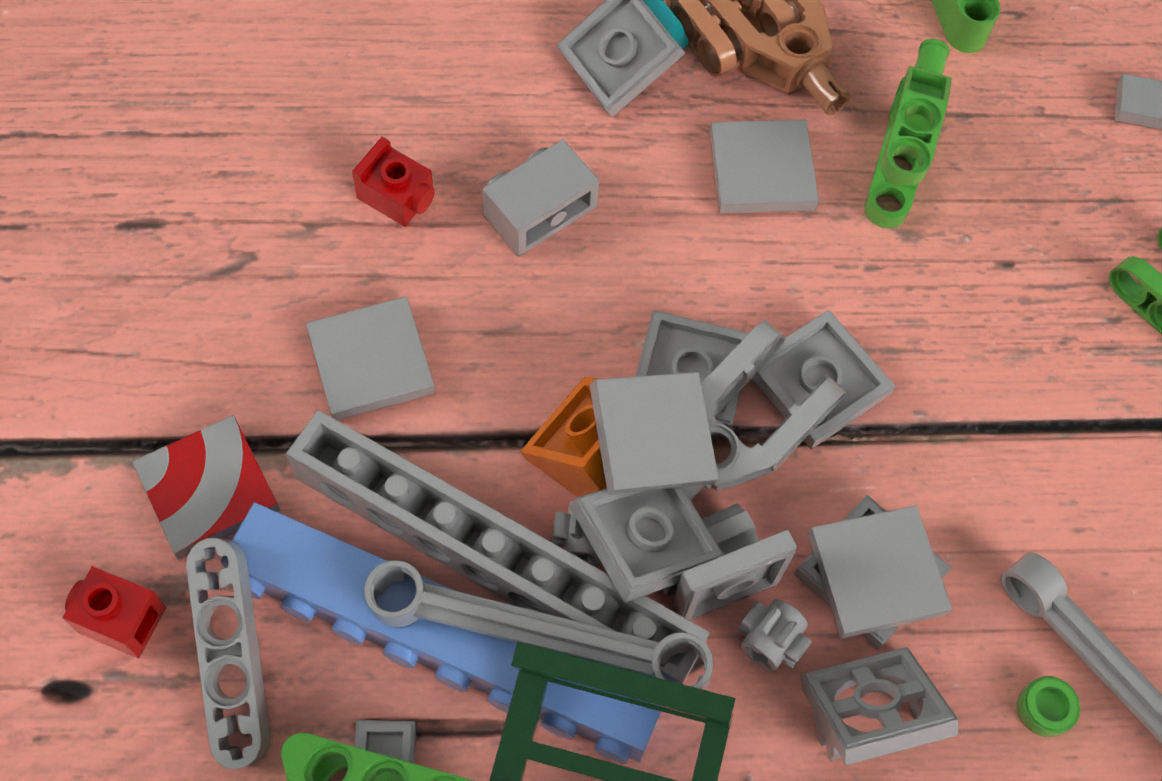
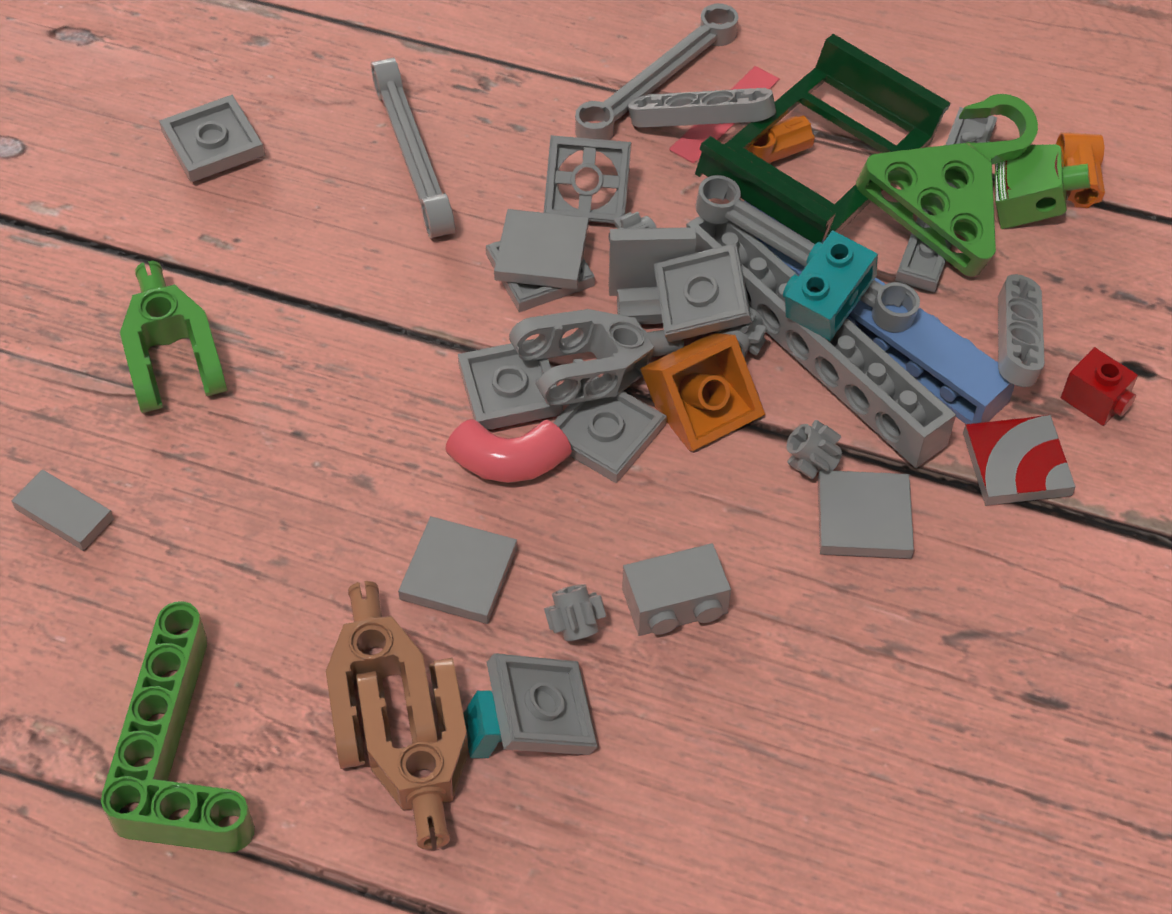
camera: 155 degrees left, 10 degrees down
red brick [352,137,435,227] -> none
light grey tile [590,372,719,494] -> none
bright green piece [865,39,952,228] -> none
bright green tile [1017,676,1080,737] -> none
none -> coral cylinder [445,419,572,483]
none -> light grey gear [544,584,606,641]
none -> teal brick [783,230,878,341]
none -> light grey gear [787,420,842,479]

